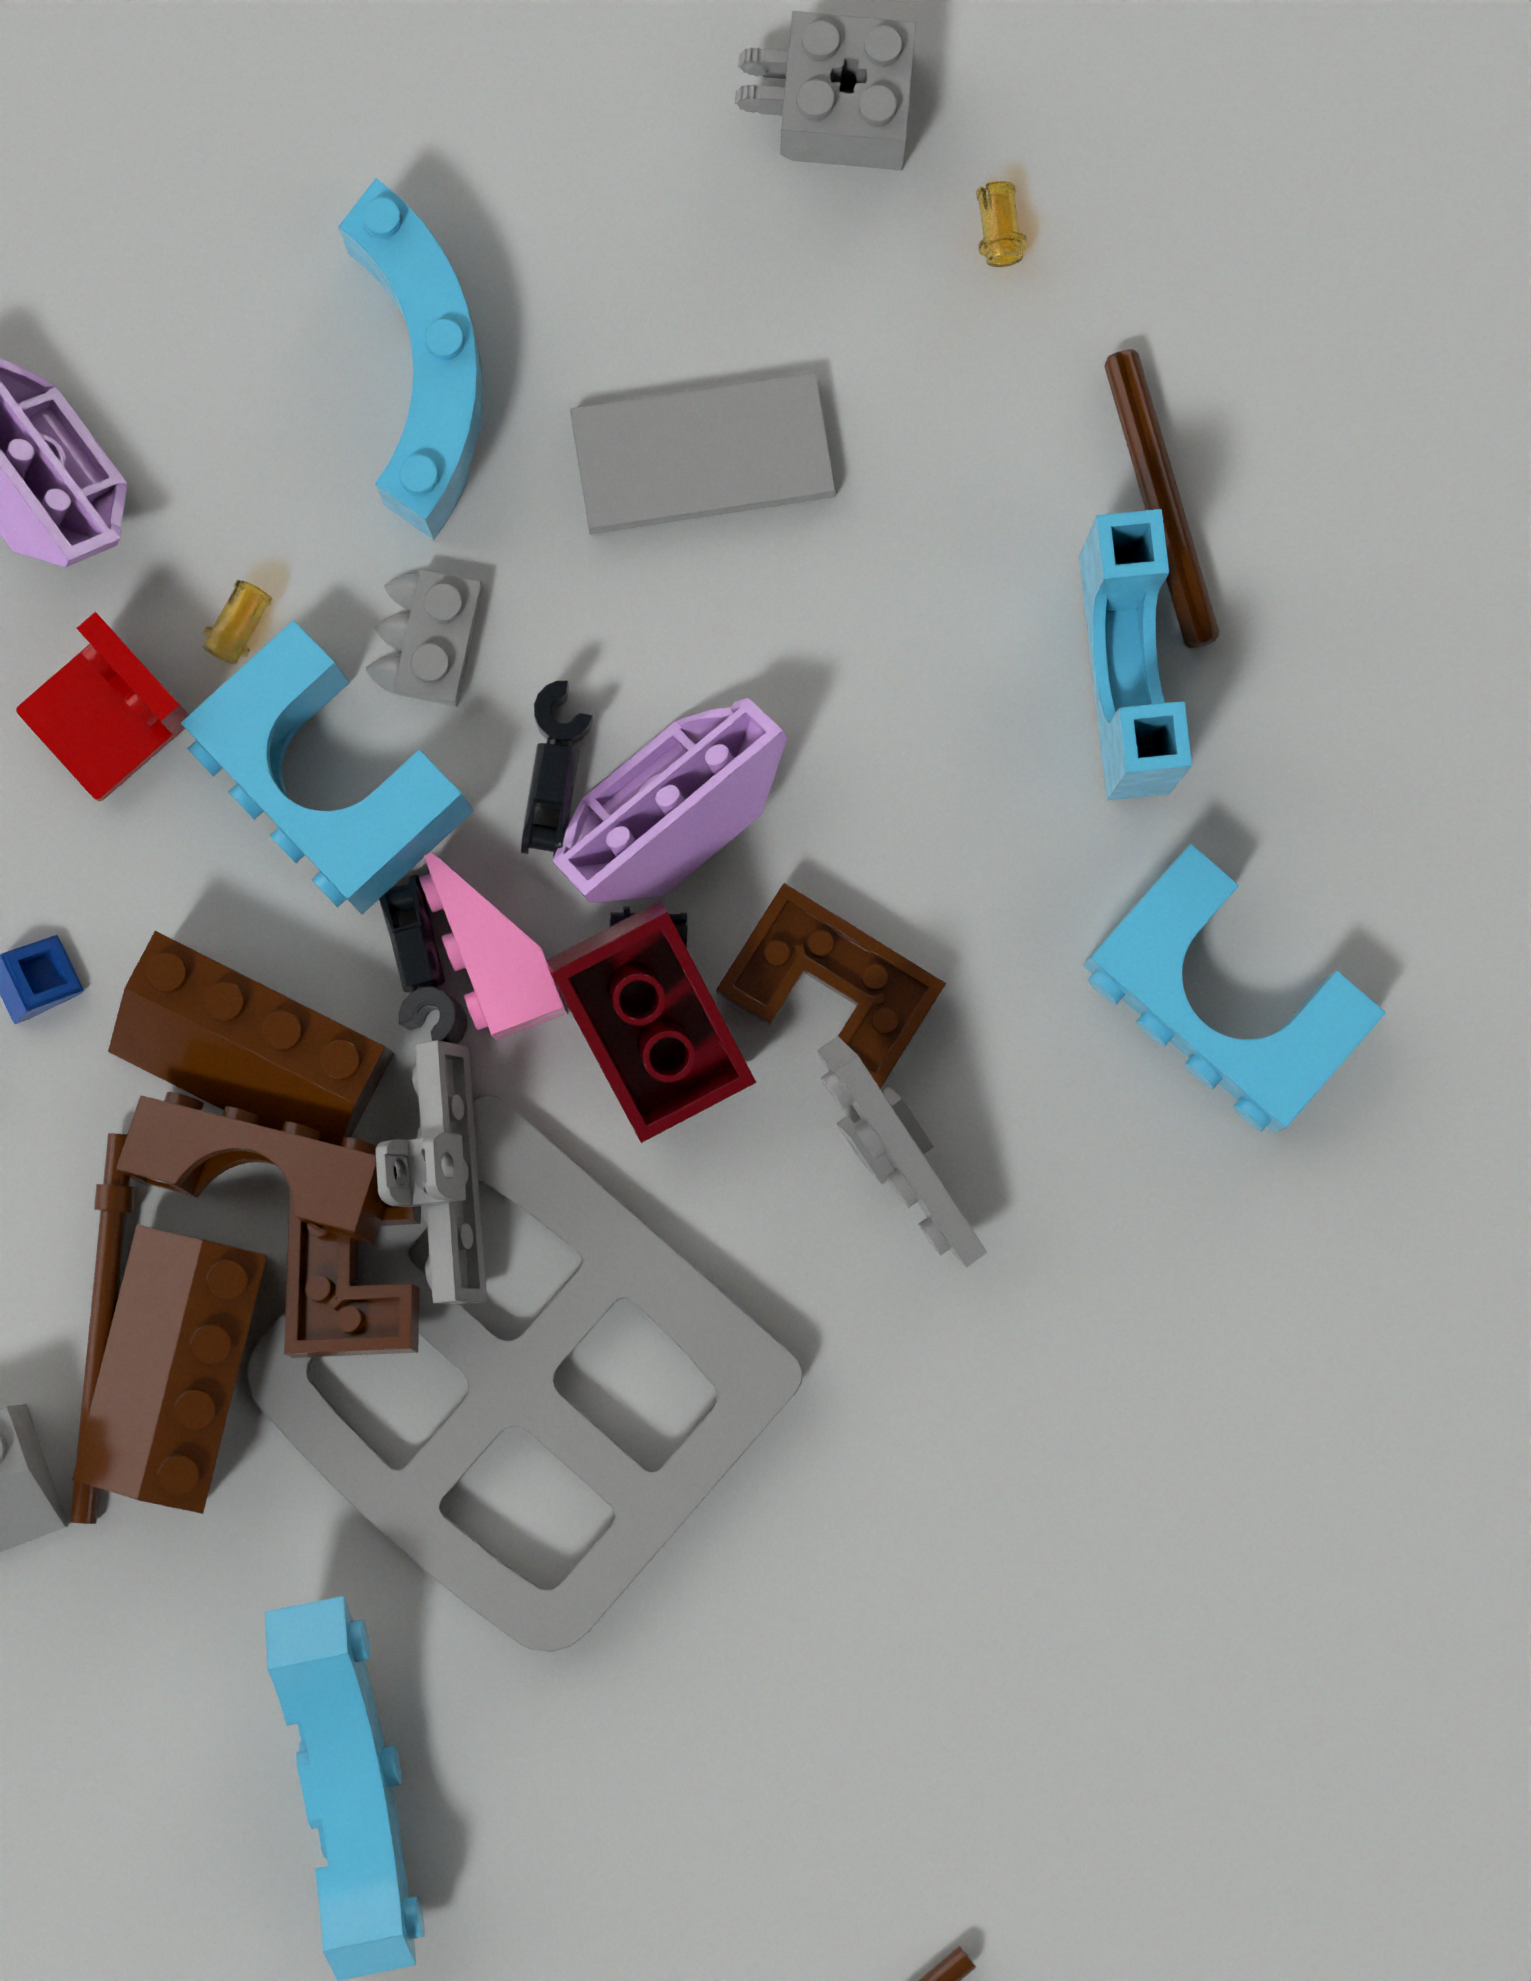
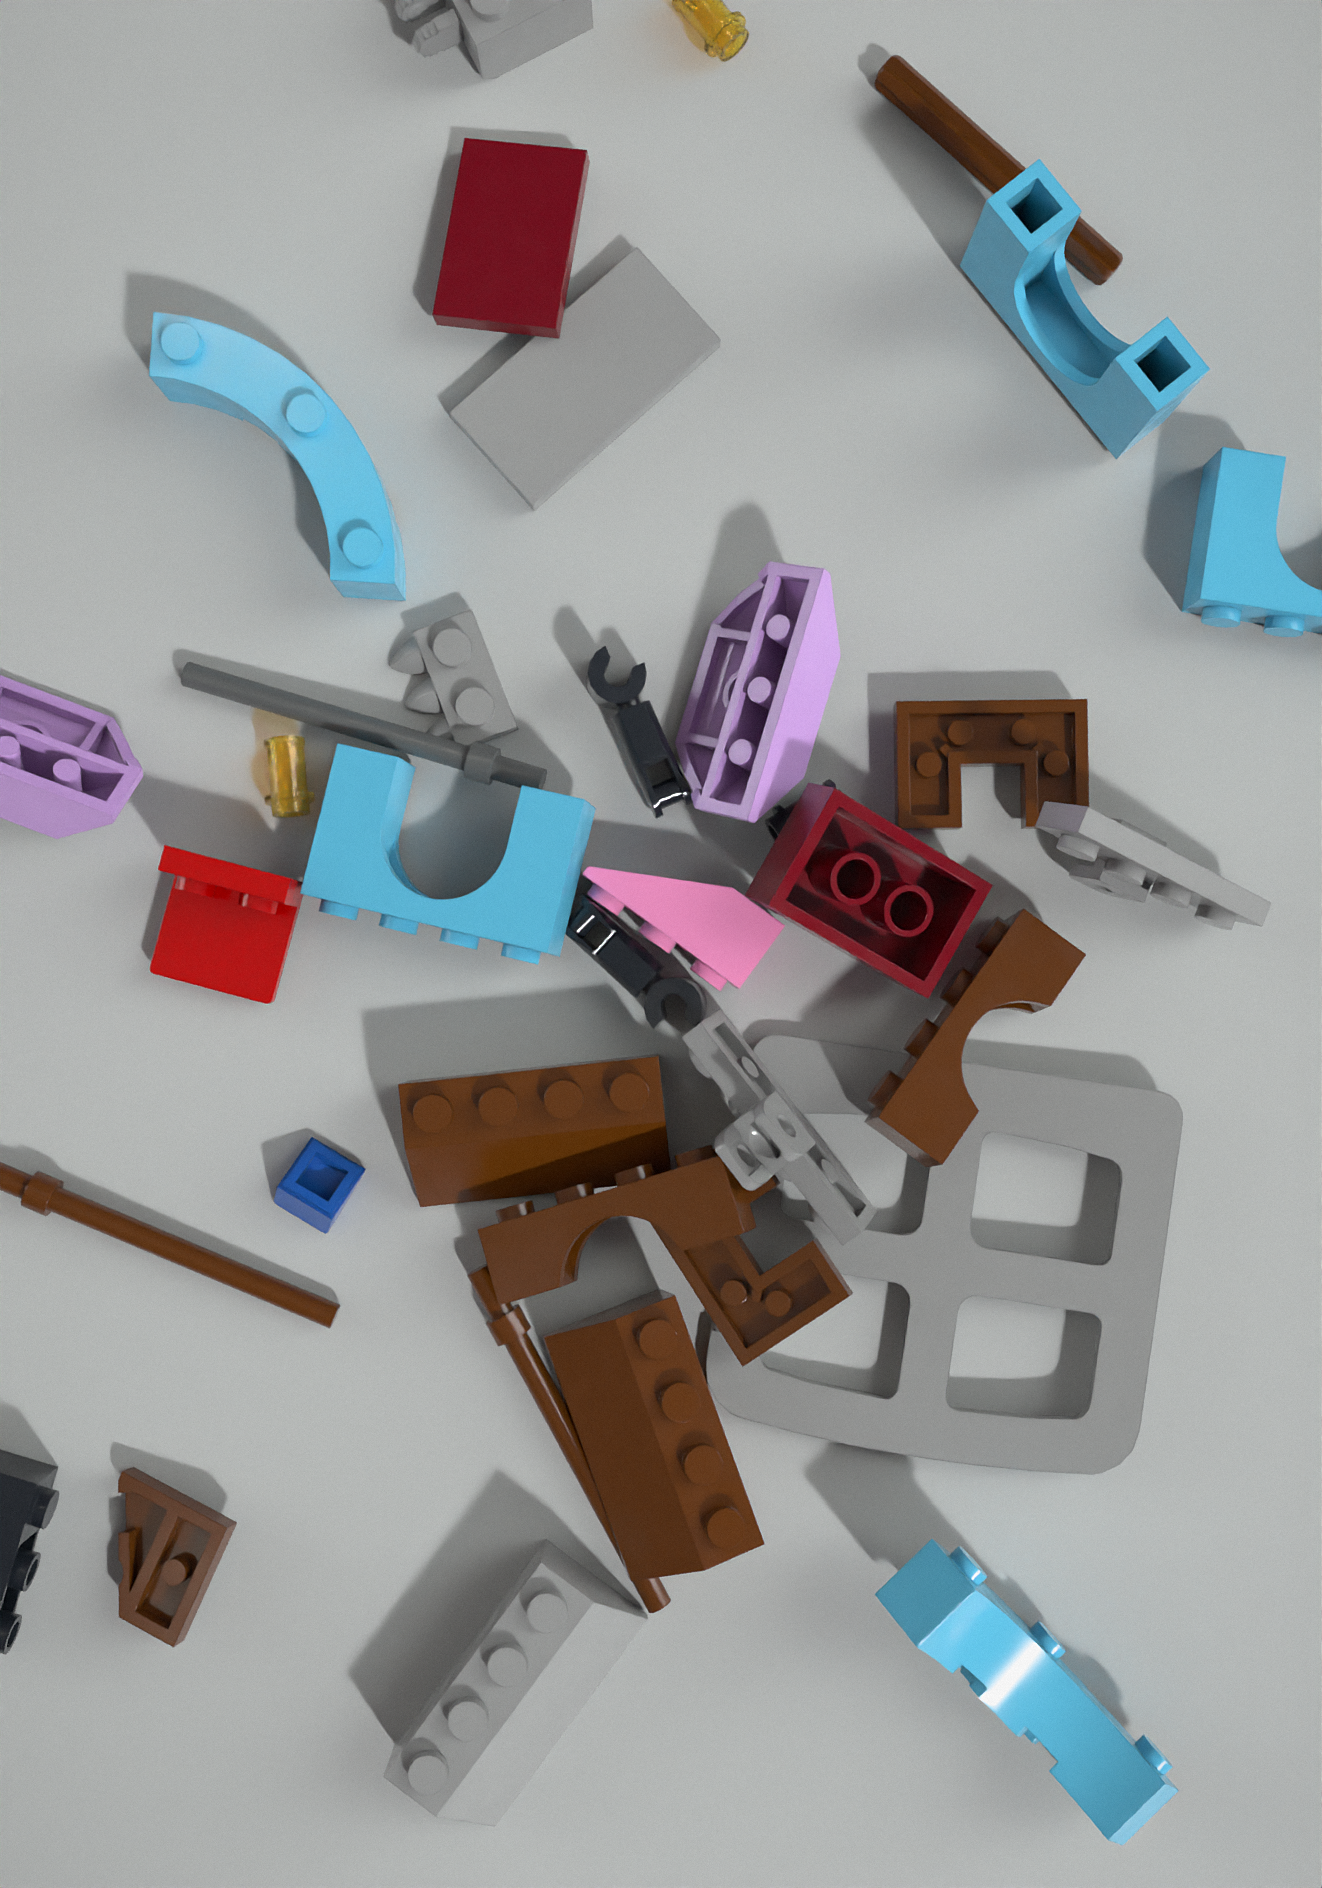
camera: 30 degrees left, 5 degrees up
none -> dark grey bar [181,662,547,789]
none -> dark red tile [432,138,590,339]
none -> reddish brown arch [864,908,1086,1168]

